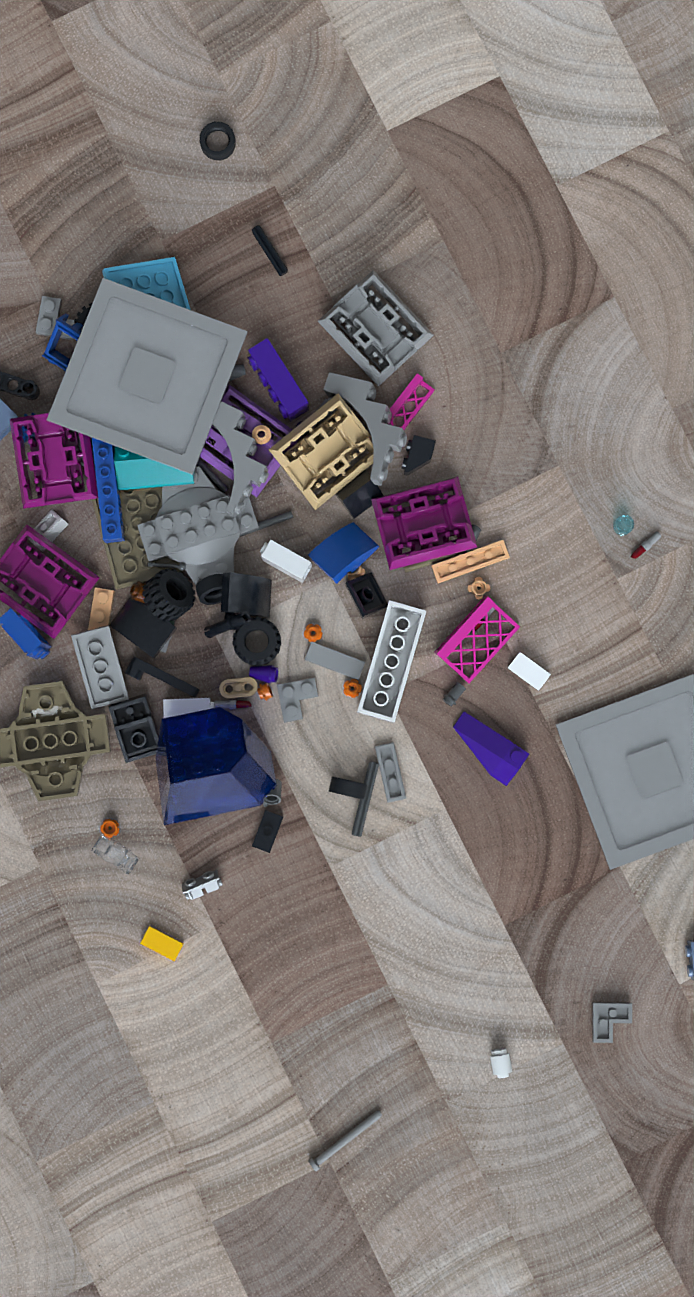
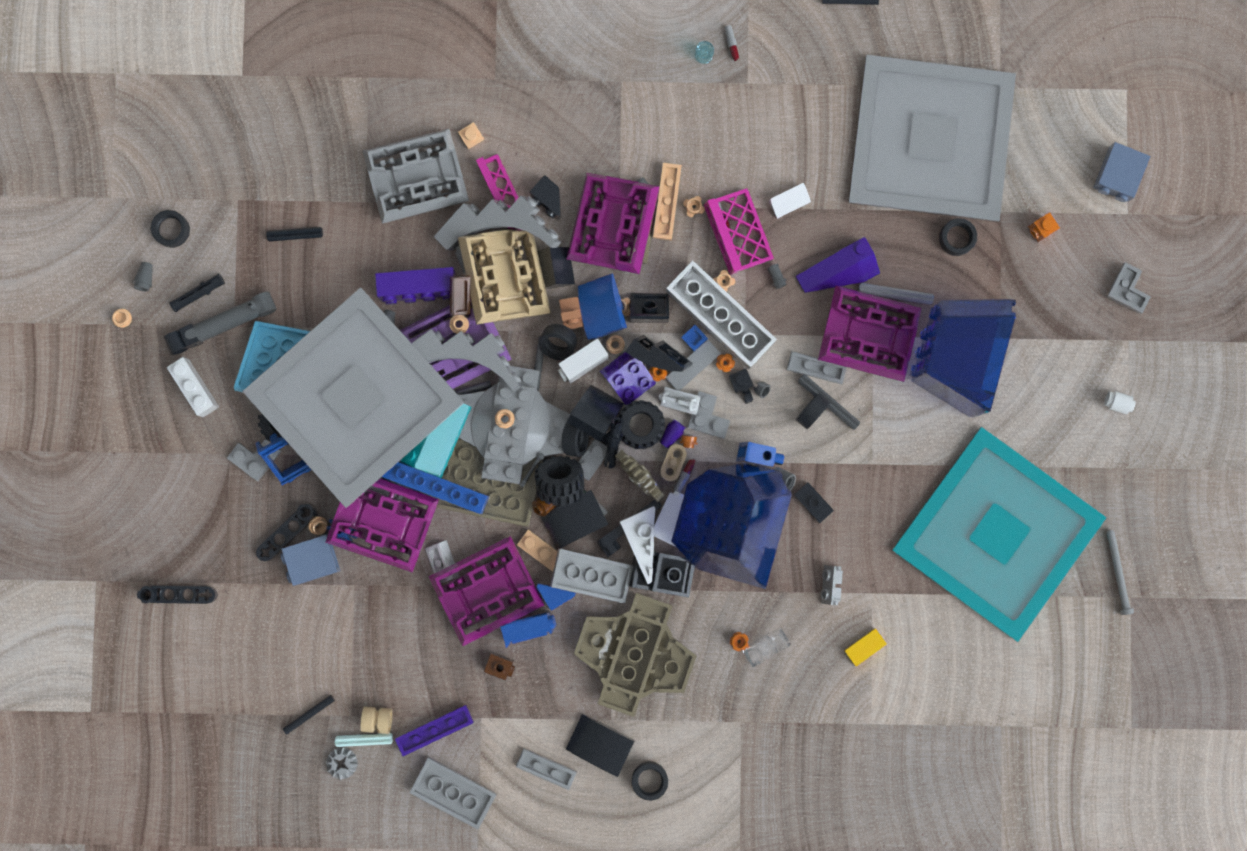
camera: 65 degrees left, 0 degrees up
none -> light nougat plate [112,309,132,328]
none -> dark grey cone [133,262,153,292]
none -> dark grey piece [164,292,277,355]
none -> white brick [167,357,219,417]
none -> black pin [169,273,225,312]
none -> light nougat plate [308,516,328,535]
none -> tile [450,275,470,316]
none -> light nougat plate [458,122,484,150]
none -> light nougat plate [495,409,515,429]
none -> blue slope [537,583,576,611]
none -> black tyre [539,324,577,360]
none -> nougat brick [559,297,583,329]
none -> light grey plate [578,439,607,481]
none -> dark purple bracket [600,352,656,405]
none -> light nougat plate [606,335,625,354]
none -> dark tan gear [615,450,665,502]
none -> white wing [620,506,655,584]
none -> black slope [625,335,693,372]
none -> white hinge [659,387,701,415]
none -> blue plate [681,324,708,352]
none -> light nougat plate [713,270,735,292]
none -> black plate [729,368,754,404]
none -> torso [736,442,784,467]
none -> dark grey hinge [754,381,771,398]
none -> magenta piece [818,286,922,382]
none -> light grey axle [858,283,934,304]
none -> baseplate [892,427,1107,642]
none -> clear blue windscreen [910,299,1016,418]
none -> black tyre [939,218,977,256]
none -> orange brick [1028,212,1060,242]

